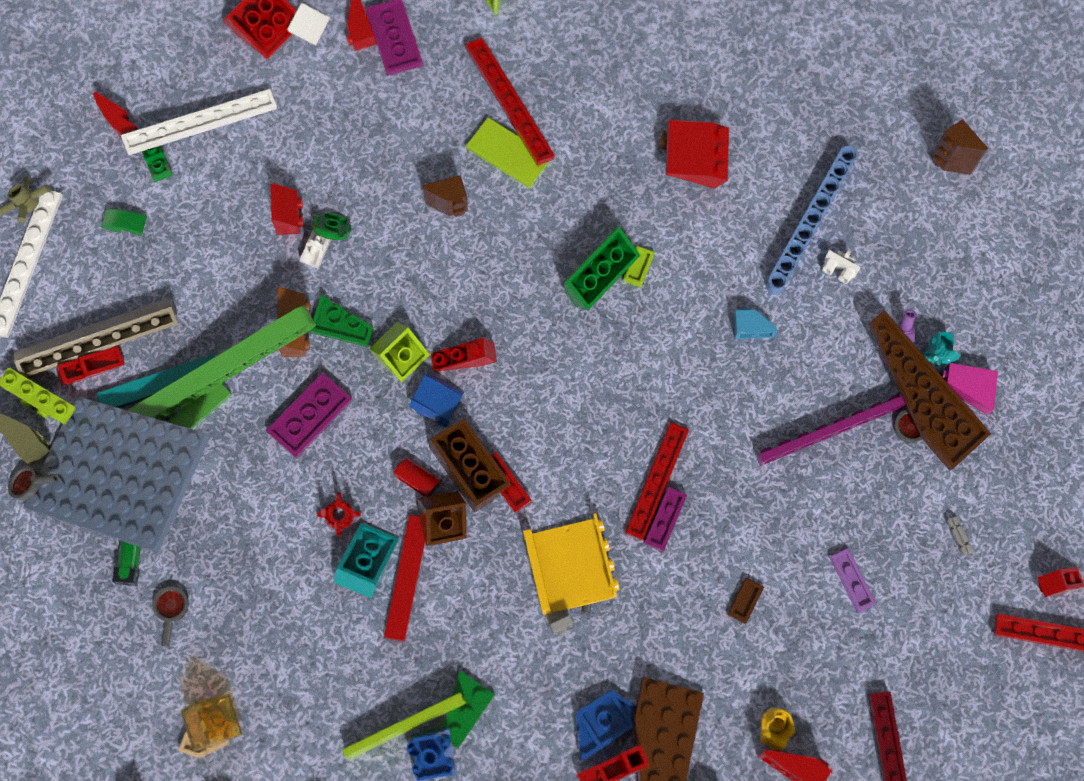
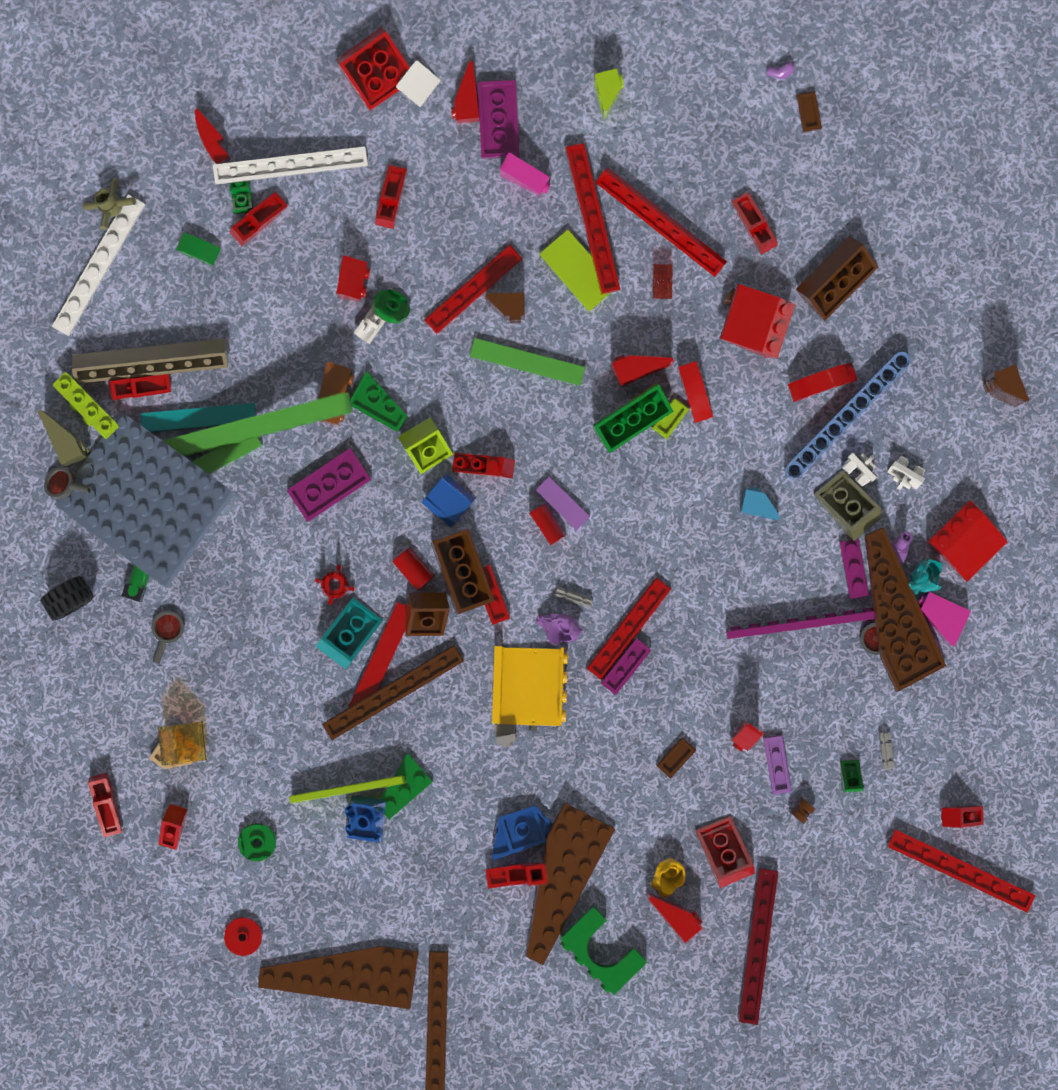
camera: 20 degrees right, 15 degrees up
none -> black tyre [40,576,94,621]
none -> red slope [229,192,288,246]
none -> reddish brown tile [322,645,464,740]
none -> red slope [375,165,407,229]
none -> red tile [424,245,522,334]
none -> bright green tile [470,338,585,386]
none -> dark pink slope [500,153,551,197]
none -> red brick [529,504,566,546]
none -> medium lavender tile [536,477,590,530]
none -> medium lavender hair [536,613,583,645]
none -> light grey axle [555,587,593,608]
none -> red plate [596,167,727,277]
none -> red slope [611,354,674,388]
none -> clear red hips [653,264,673,299]
none -> red slope [677,361,713,423]
none -> red slope [695,816,755,888]
none -> red slope [730,721,764,752]
none -> red slope [731,192,778,255]
none -> red arch [787,362,858,402]
none -> reddish brown wheel [789,797,816,824]
none -> reddish brown slope [795,236,879,321]
none -> olive slope [814,470,883,541]
none -> magenta plate [839,539,869,599]
none -> green slope [840,760,864,792]
none -> white hips [887,456,925,490]
none -> red slope [926,500,1007,582]

